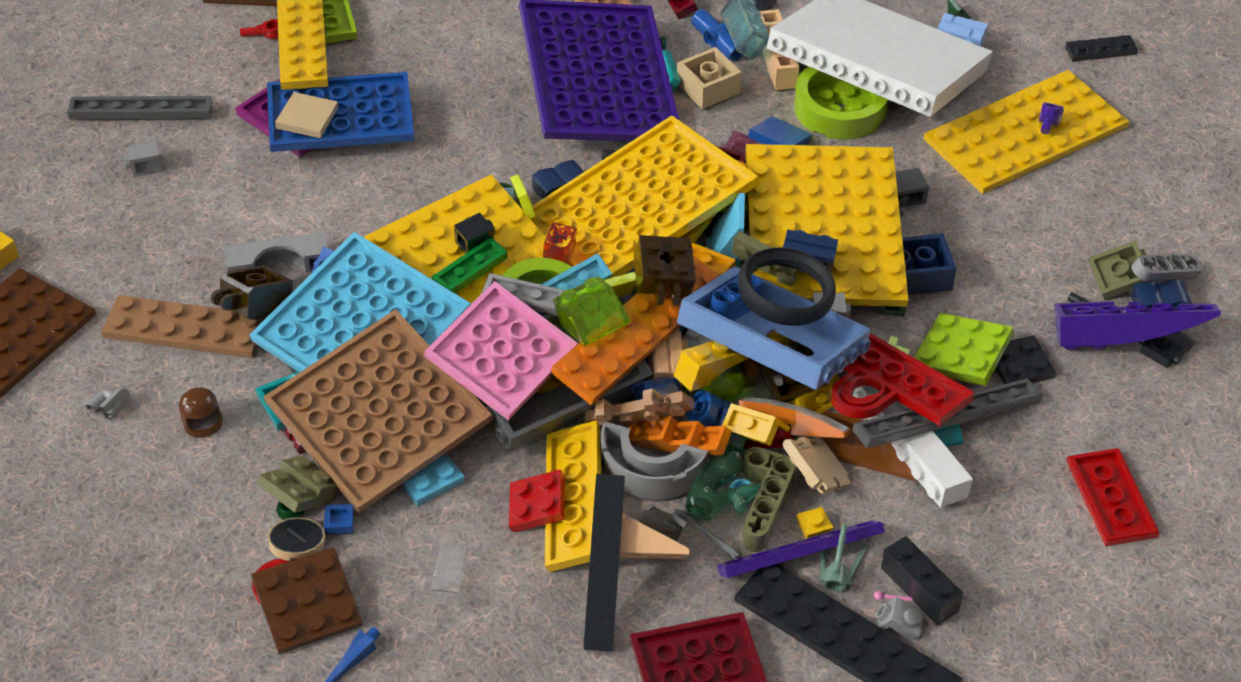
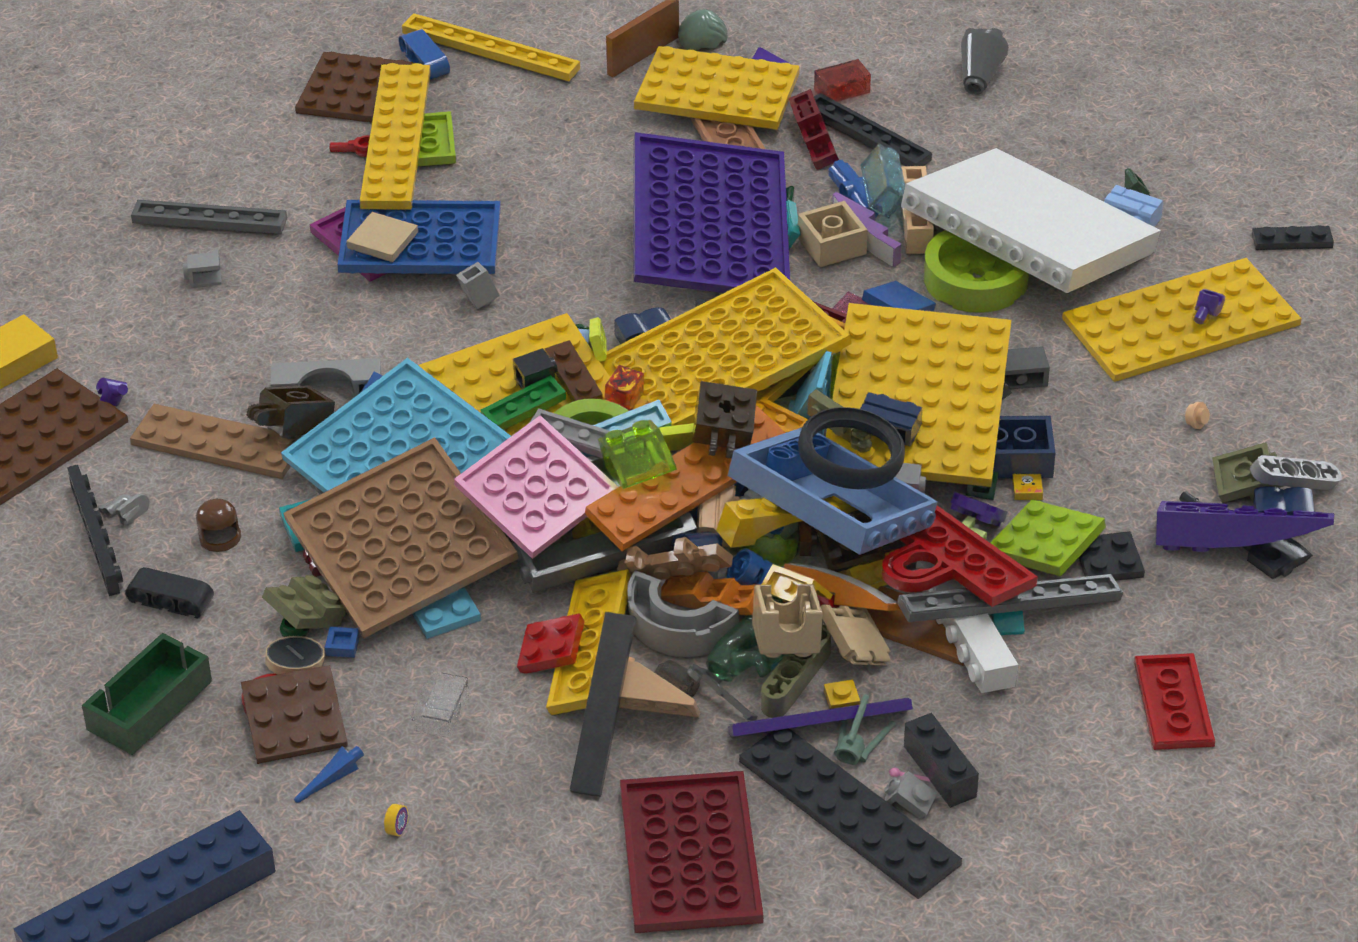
camera: 10 degrees right, 5 degrees down
none -> black plate [67,464,123,596]
none -> dark green piece [82,633,212,755]
none -> dark purple piece [96,377,128,406]
none -> black beam [125,567,214,619]
none -> light grey brick [456,262,500,309]
none -> reddish brown plate [545,340,603,402]
none -> tan piece [752,584,823,658]
none -> medium lavender slope [833,192,901,267]
none -> dark purple plate [950,492,1008,527]
none -> yellow tile [1012,474,1043,500]
none -> light nougat plate [1185,402,1210,429]

